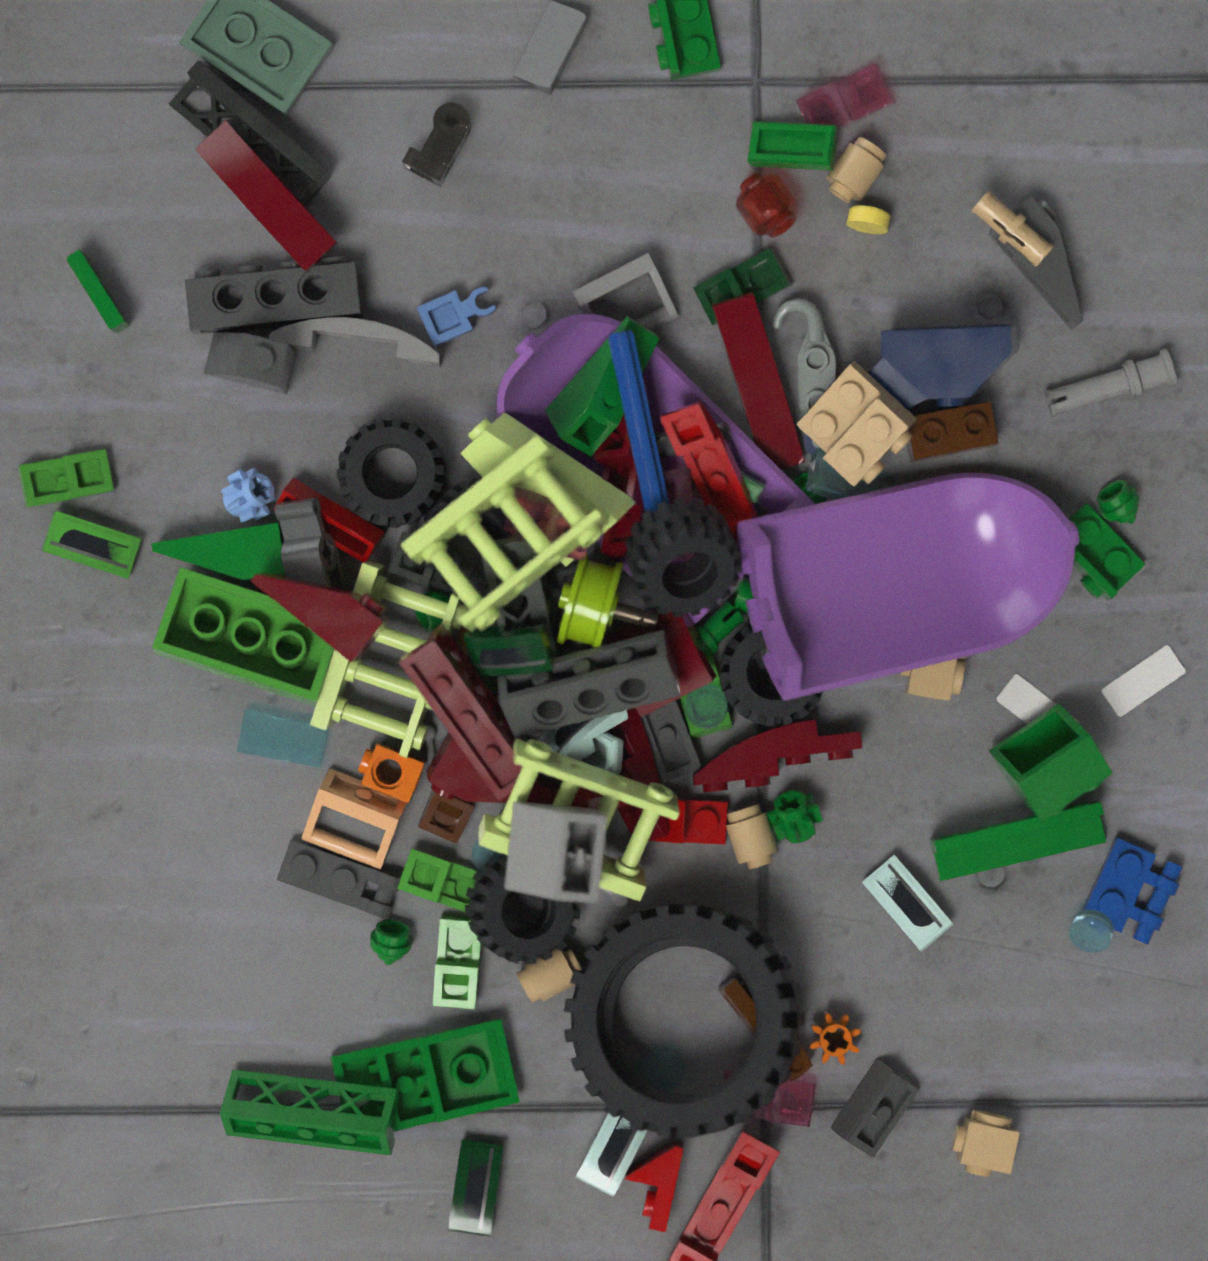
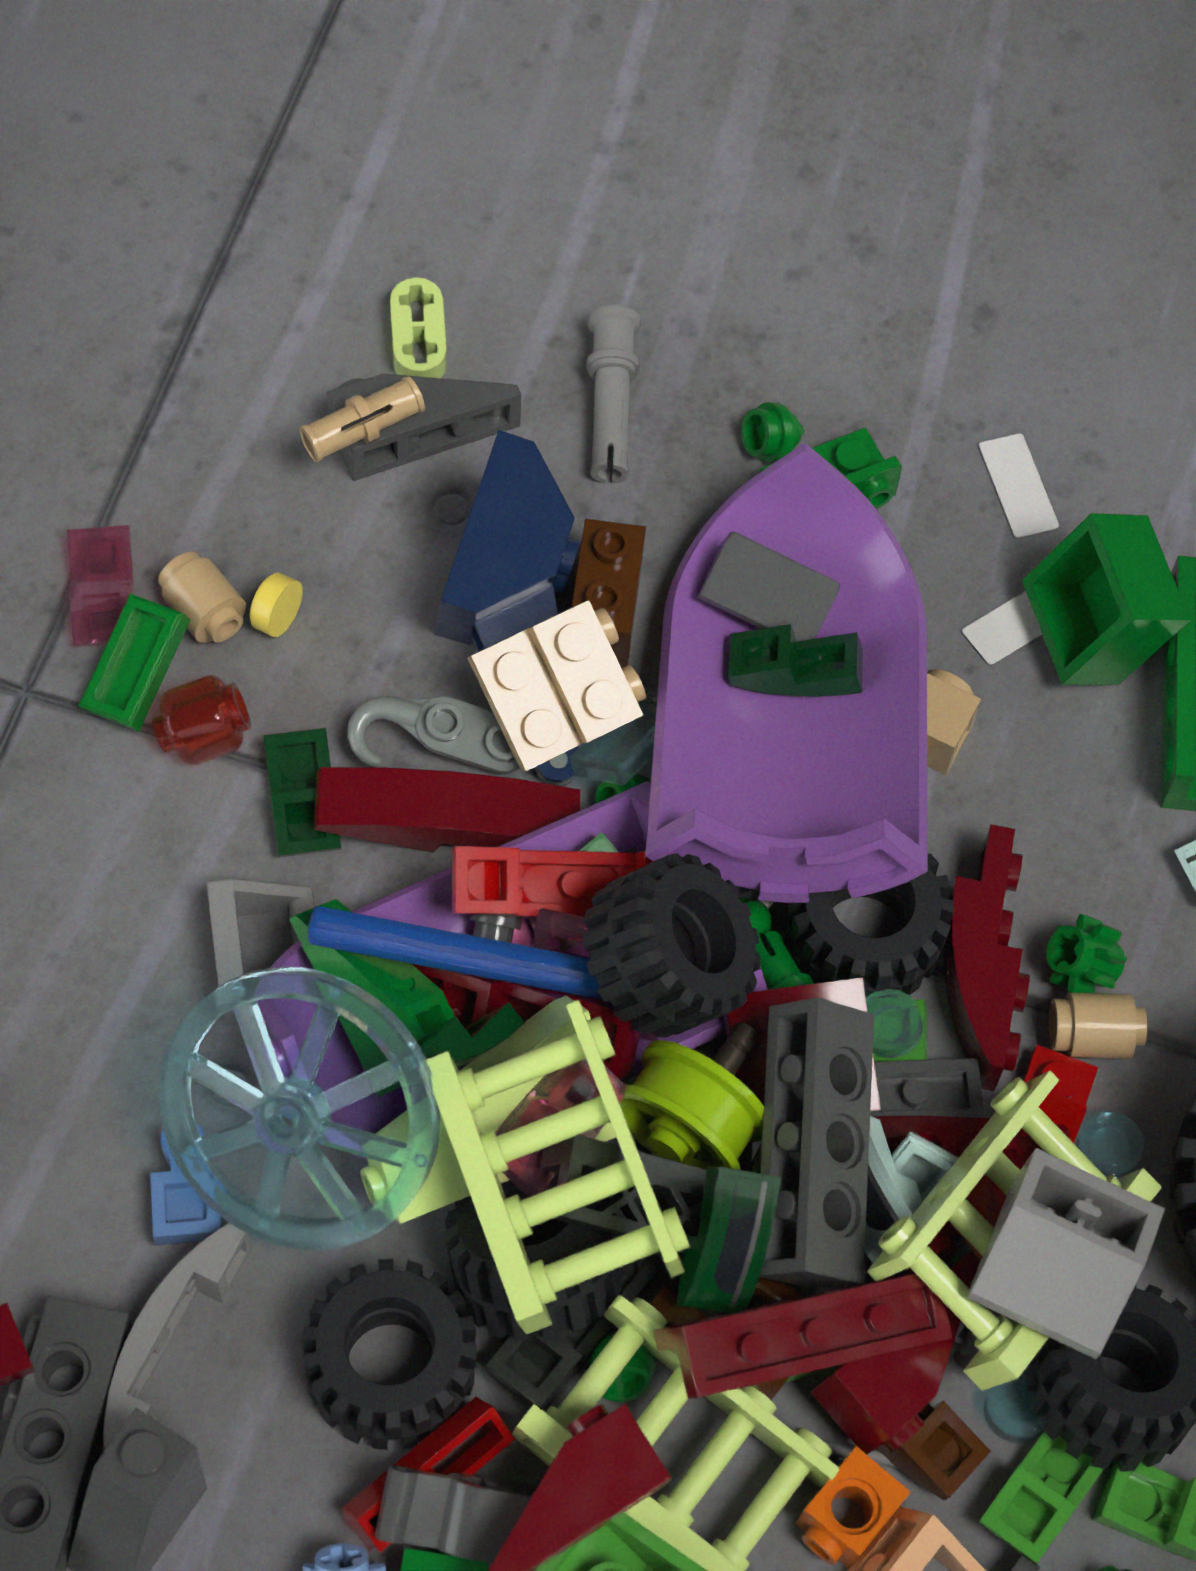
camera: 80 degrees left, 25 degrees down
none -> clear light blue wheel [158,967,441,1250]
none -> dark green slope [379,1002,525,1086]
none -> yellowish green beam [390,277,447,378]
none -> dark grey slope [697,532,840,642]
none -> dark green slope [728,624,863,697]
none -> clear light blue tile [1075,1111,1144,1179]

